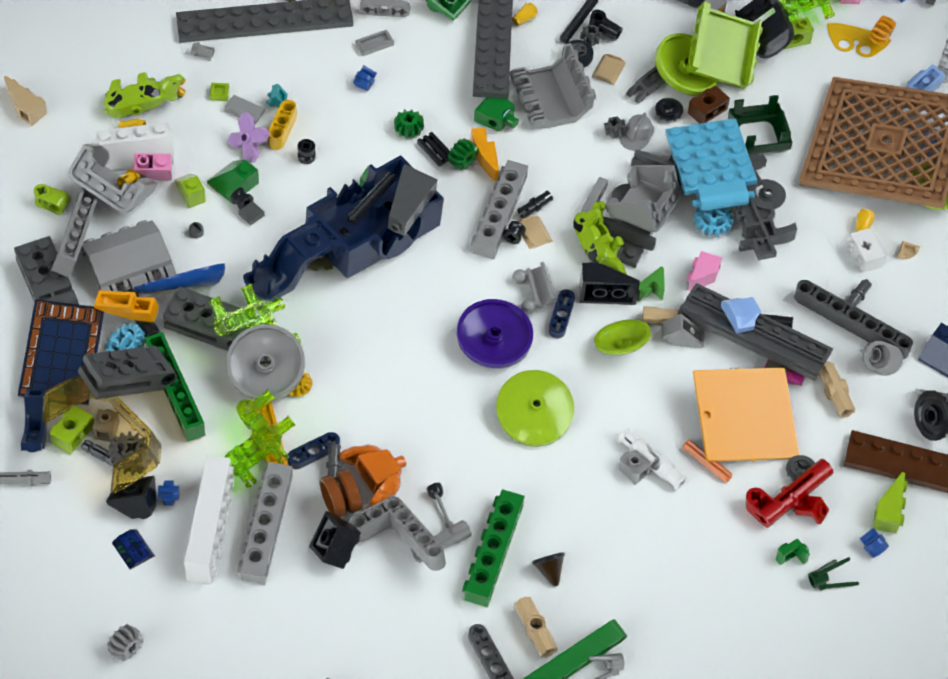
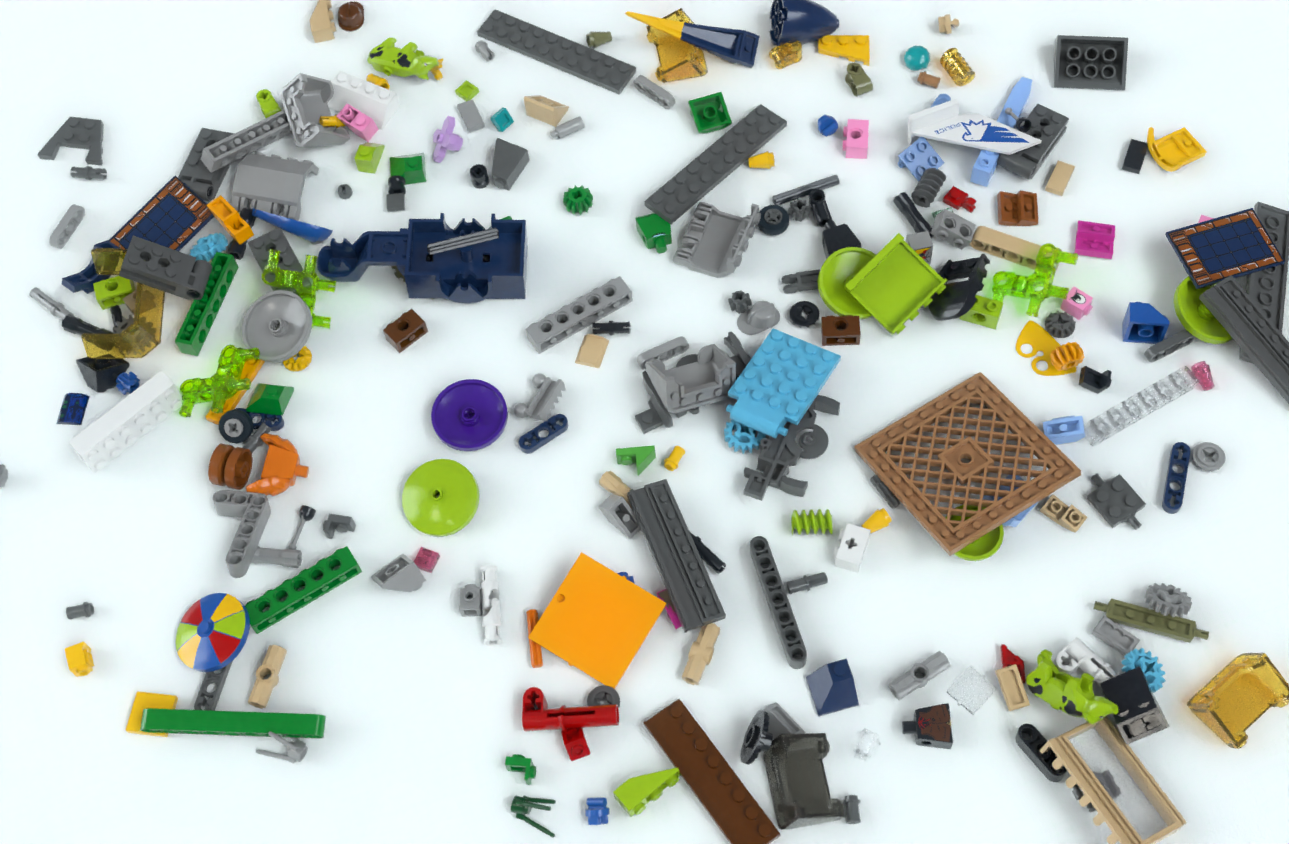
camera: 50 degrees right, 5 degrees up
light grey brick [237,462,293,585] -> none
yellow beam [268,100,297,150] -> none
black slope [309,511,361,569] -> none
blue piece [353,65,377,91] -> none
light grey tile [355,29,394,56] -> none
dark grey slope [388,164,438,236] -> none
black tile [417,132,450,166] -> none
green gear [448,138,478,170] -> none
light orange slope [470,128,499,181] -> none
black wheel [503,221,526,244] -> none
dark brown hat [532,552,565,586] -> none
lime animal [573,201,627,275] -> none
black slope [579,262,640,305] -> none
tan piece [591,54,626,85] -> none
lime dish [594,320,651,356] -> none
bright pink slope [687,251,722,291] -> none
light blue slope [720,297,761,334] -> none
dark green piece [728,95,793,155] -> none
light grey piece [860,341,903,375] -> none
tan tile [897,241,920,259] -> none
none -> black axle [62,314,115,348]
none -> dish [176,593,250,672]
none -> black wheel [219,409,253,444]
none -> green slope [246,383,294,416]
none -> dark grey bracket [323,514,356,539]
none -> reddish brown piece [338,1,364,32]
none -> light grey slope [371,554,427,592]
none -> reddish brown brick [383,309,428,353]
none -> clear pink tile [414,547,440,573]
none -> dark grey slope [492,138,530,191]
none -> tan slope [524,95,569,127]
none -> light grey cylinder [550,116,585,139]
none -> yellow pin [664,446,685,471]
none -> lime piece [791,509,832,535]
none -> black torso [822,220,861,259]
none -> dark grey axle [870,474,900,509]
none -> dark grey gear [1045,311,1076,338]
none -> black bracket [1078,366,1112,394]

